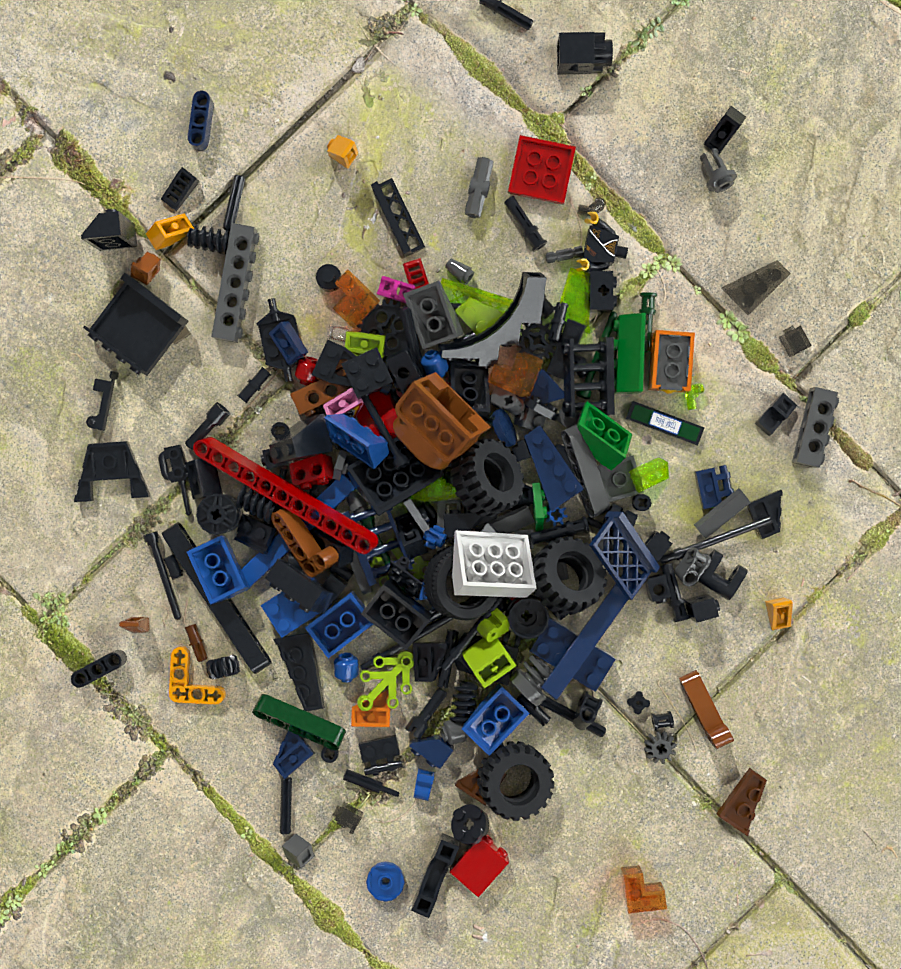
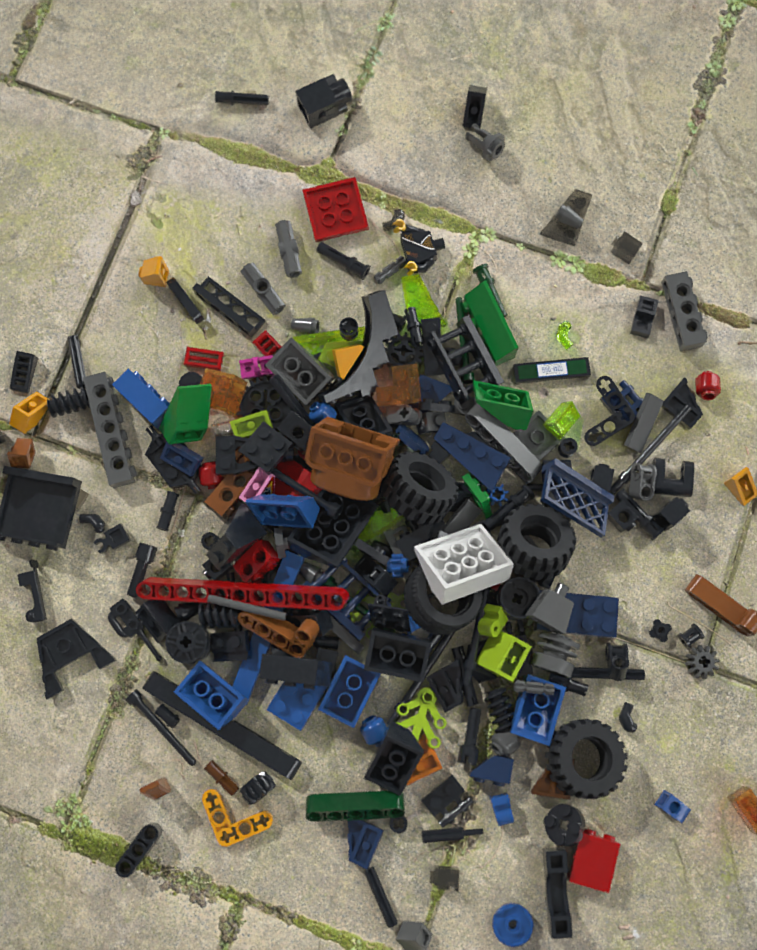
camera: 20 degrees left, 10 degrees down
dark blue beam [188,90,214,151] -> none
black wing [273,633,325,711] -> none
dark blue tile [540,567,642,700] -> none
black brick [588,271,617,313] -> none
dark grey piece [648,330,695,394] -> none
none -> black arm [79,514,105,533]
none -> black plate [93,523,131,554]
none -> blue brick [112,368,170,432]
none -> green slope [159,384,212,445]
none -> black beam [166,277,204,324]
none -> black cone [174,602,201,622]
none -> red tile [183,347,224,371]
none -> dark grey bar [207,595,286,621]
none -> dark grey piece [240,262,286,315]
none -> light orange slope [332,344,364,379]
none -> black wheel [339,317,359,341]
none -> black slope [364,721,424,796]
none -> dark grey axle [514,680,554,695]
none -> dark grey torso [525,583,574,634]
none -> dark grey cone [555,204,584,229]
none -> black beam [584,376,635,446]
none -> black arm [619,702,637,733]
none -> blue leg [654,790,691,824]
none -> red head [695,371,721,400]

